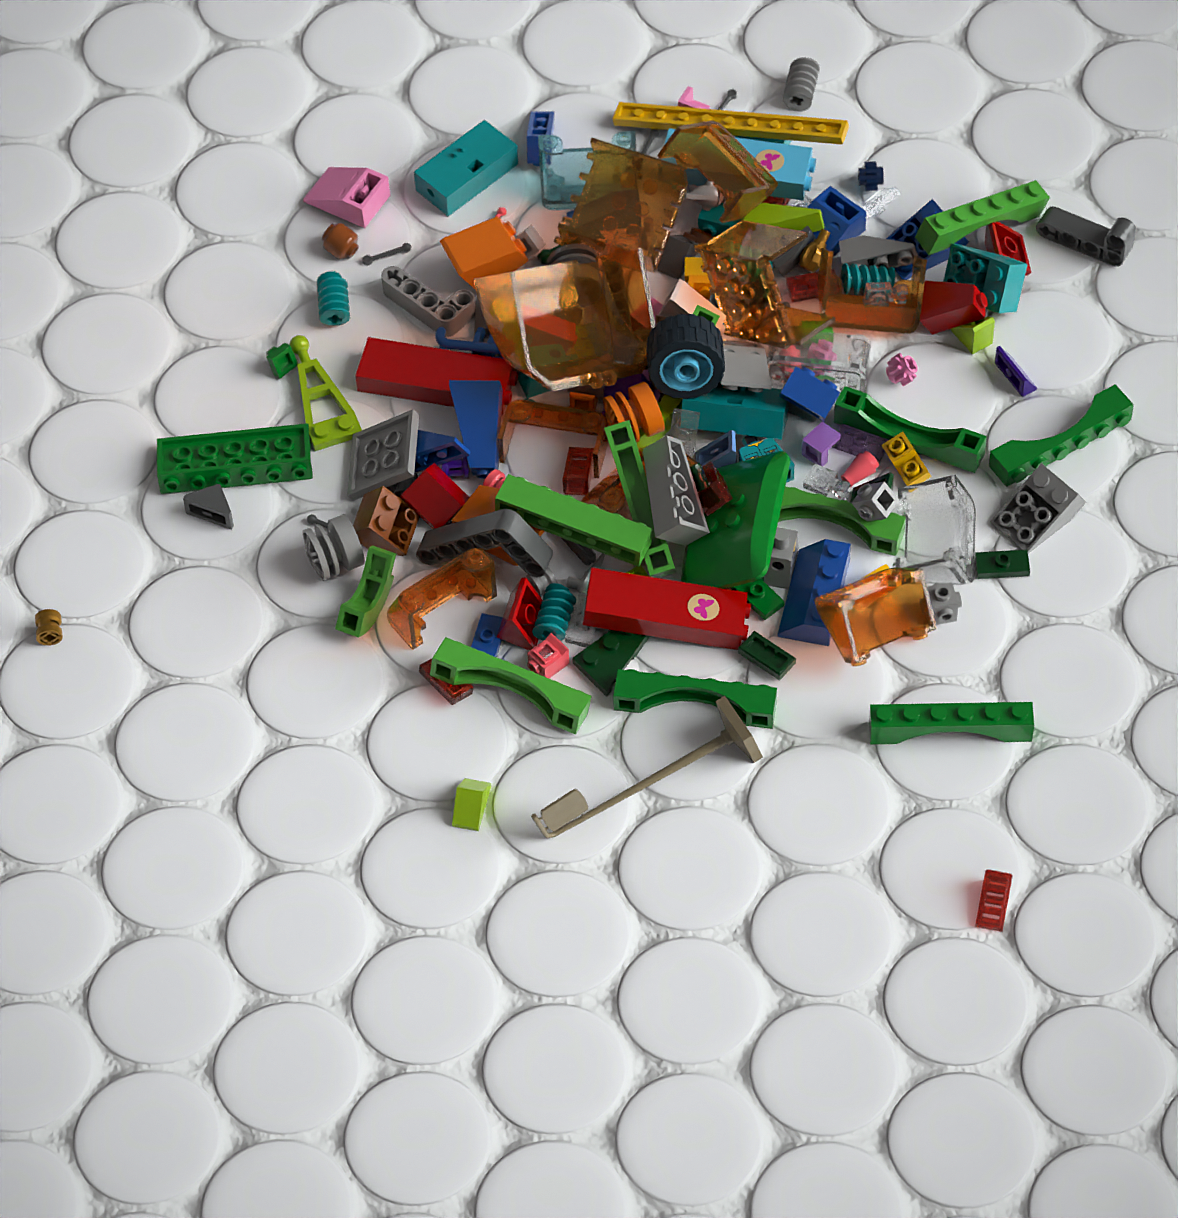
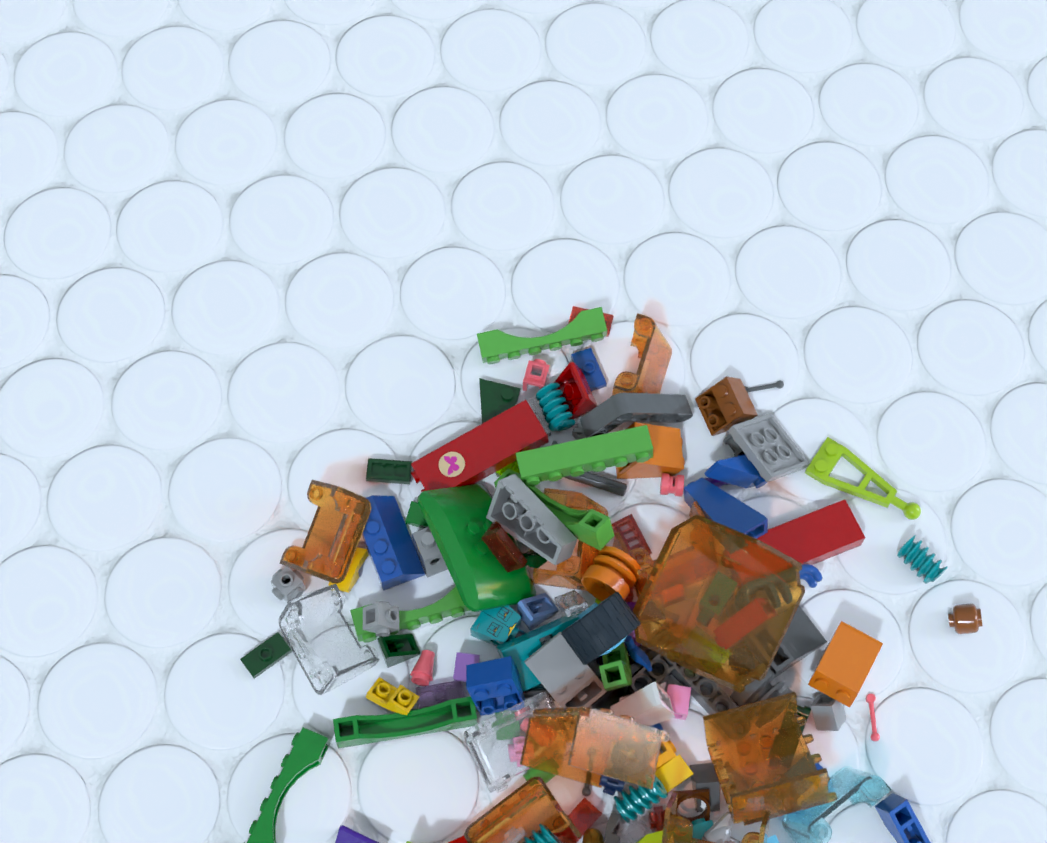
camera: 140 degrees right, 10 degrees up
pearl gold wheel [35,609,63,645] -> none
green bracket [157,423,313,494] -> none
dark grey slope [183,484,234,530] -> none
green tile [266,343,298,379] -> none
bright pink slope [303,167,390,228] -> none
light grey wheel [303,514,365,581] -> none
bright green arch [335,546,396,638] -> none
dark grey hinge [362,243,411,266] -> none
light grey beam [381,266,476,337] -> none
red slope [400,463,470,529] -> none
teal brick [414,120,519,217] -> none
lime slope [452,778,491,831] -> none
dark tan piece [531,695,763,838] -> none
green arch [613,669,777,729] -> none
clear plate [803,464,851,501] -> none
green arch [869,702,1034,744] -> none
bright pink gear [886,353,918,386] -> none
clear red slope [975,869,1013,932] -> none
light grey slope [990,463,1086,554] -> none

